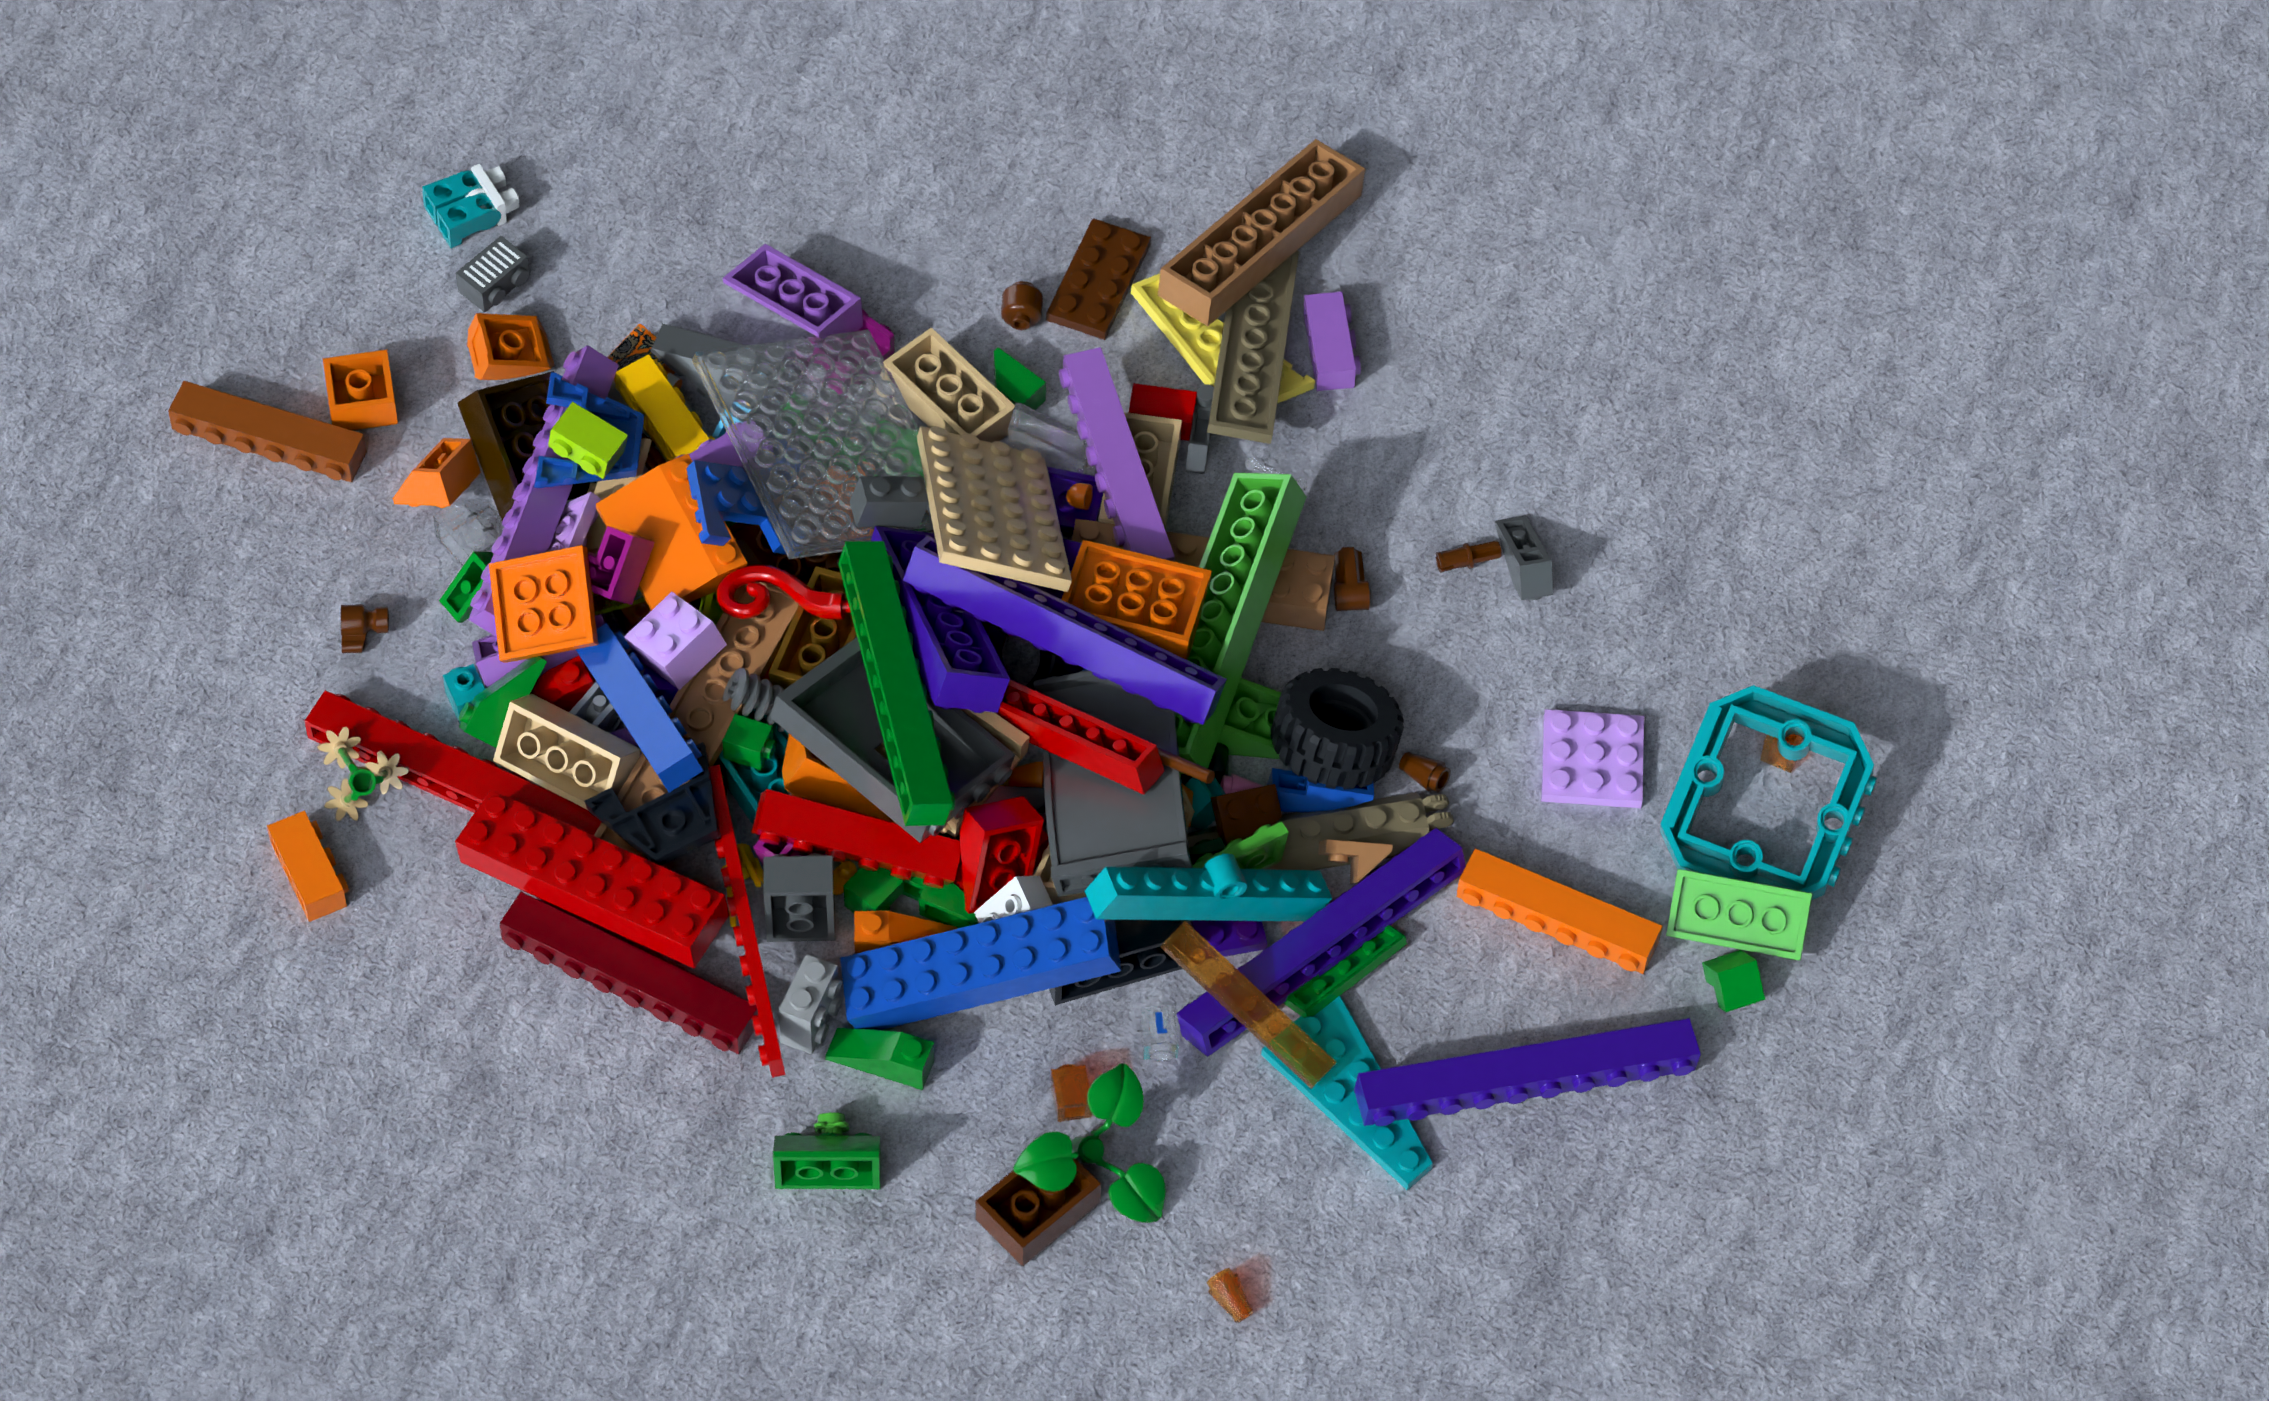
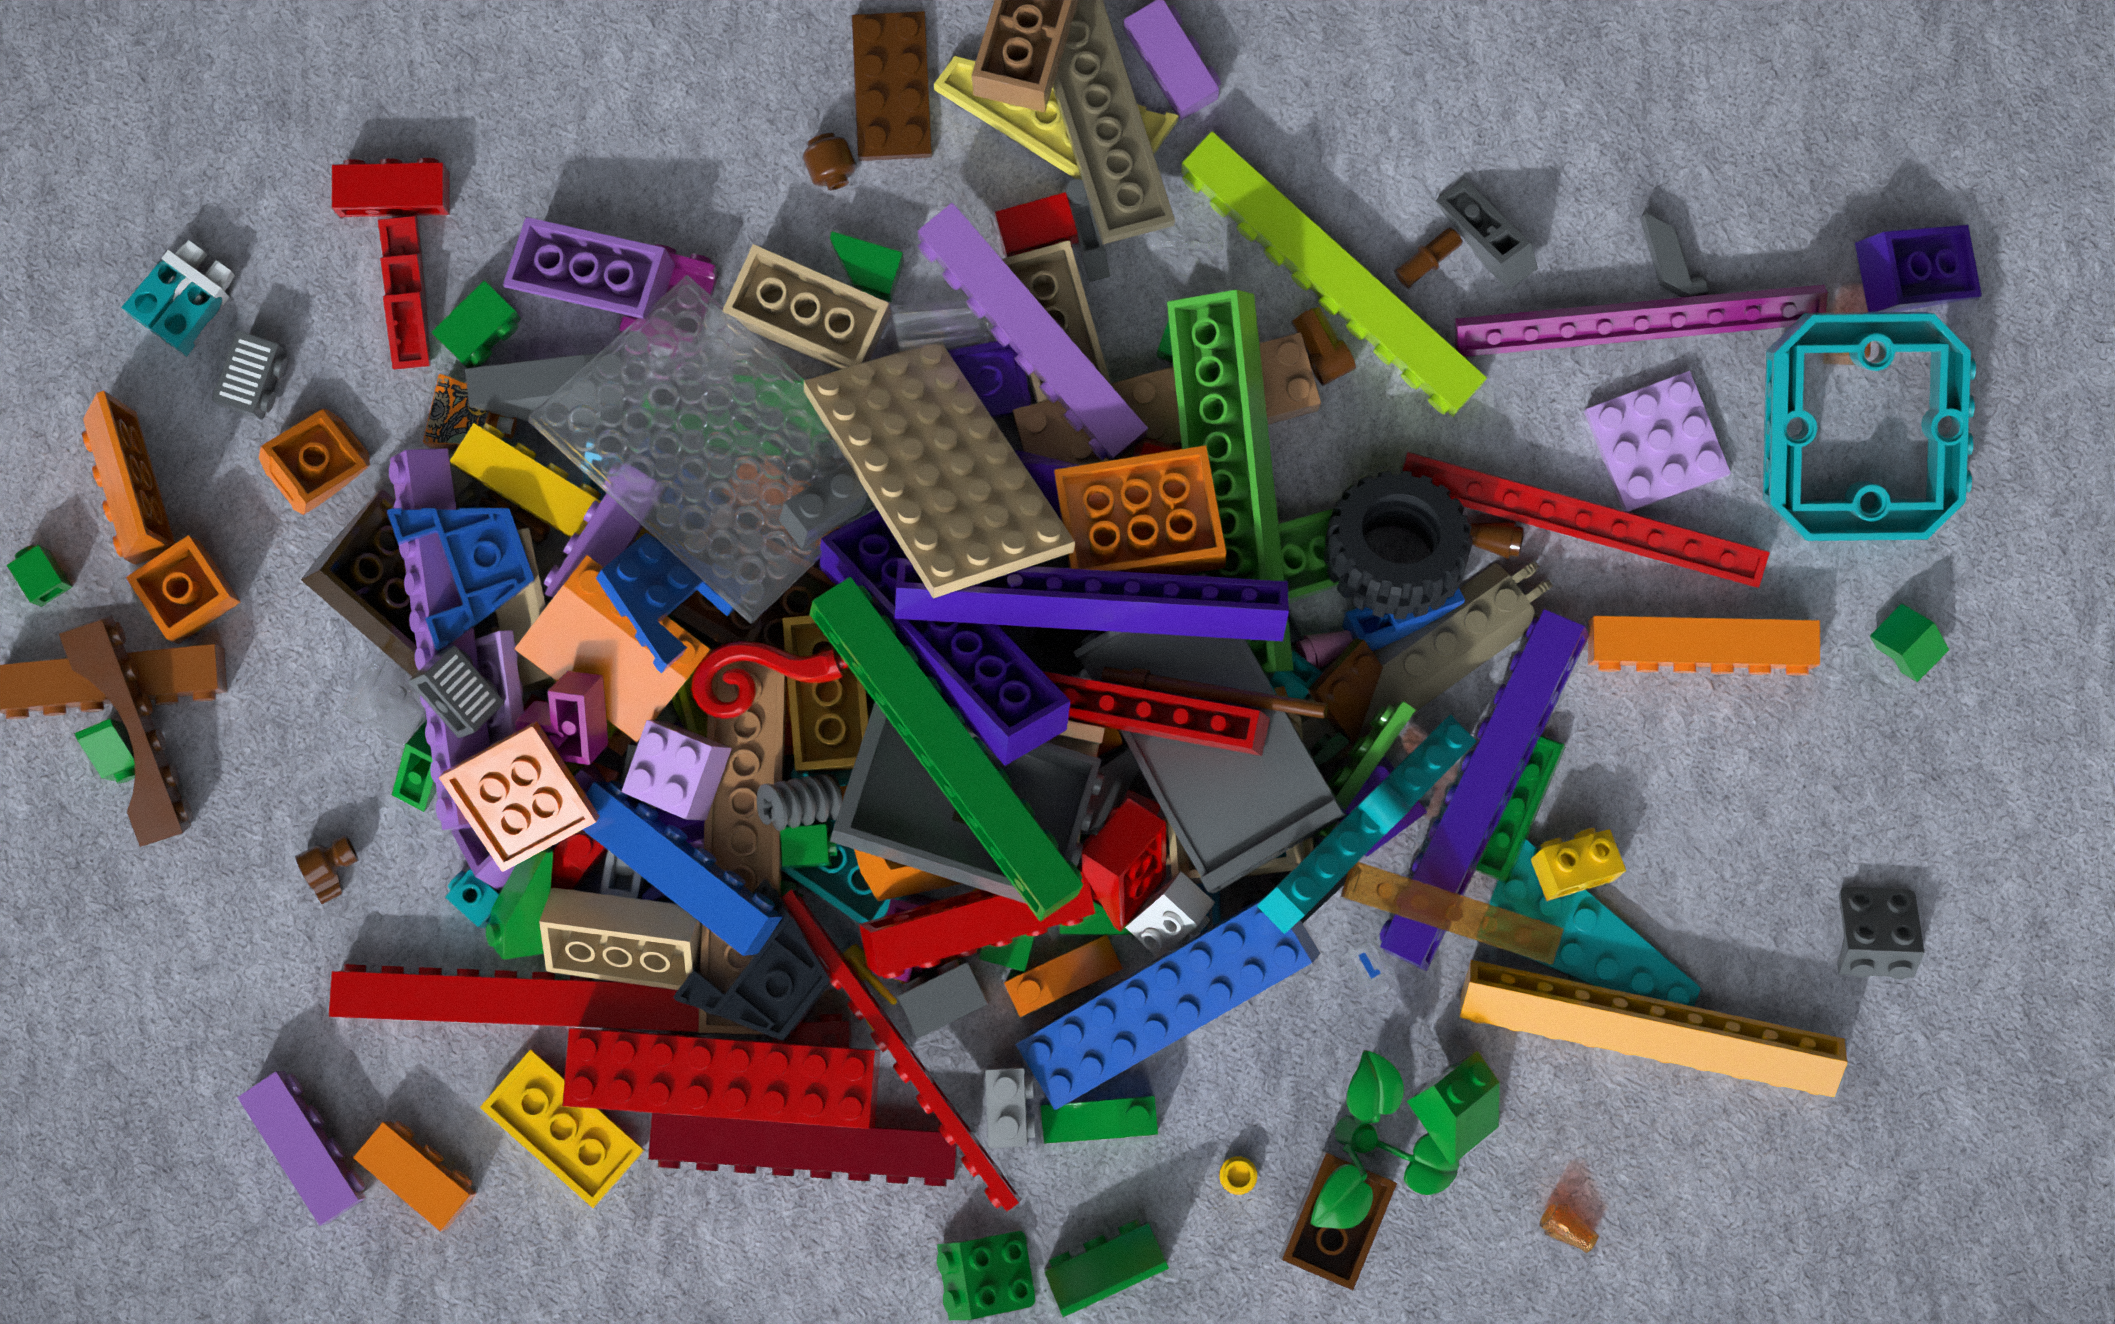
camera: 20 degrees left, 25 degrees up
tan plant [317,726,409,821] -> none
orange slope [393,438,481,508] -> none
lime brick [548,402,628,479] -> none
bright green plate [814,1112,849,1136] -> none
clear orange brick [1051,1064,1092,1122] -> none
orange hinge [1066,483,1093,510] -> none
medium nougat slope [1318,839,1393,884] -> none
dark purple brick [1354,1018,1701,1126] -> none
plate [1666,869,1813,960] -> none
none -> green brick [7,545,73,607]
none -> reddish brown arch [59,614,193,847]
none -> slope [74,719,135,784]
none -> orange slope [82,391,175,565]
none -> medium lavender brick [237,1071,366,1226]
none -> red brick [332,158,450,217]
none -> red slope [378,215,431,370]
none -> dark grey brick [408,645,505,739]
none -> green brick [431,280,521,368]
none -> yellow plate [480,1049,646,1208]
none -> green bracket [937,1231,1036,1321]
none -> lime brick [1181,131,1487,417]
none -> yellow plate [1219,1156,1257,1195]
none -> red plate [1402,451,1770,588]
none -> green slope [1407,1051,1500,1165]
none -> magenta plate [1455,284,1828,357]
none -> light orange brick [1460,960,1848,1097]
none -> yellow brick [1531,828,1626,901]
none -> dark grey piece [1640,213,1709,297]
none -> dark grey bracket [1837,887,1925,979]
none -> dark purple slope [1855,225,1982,312]

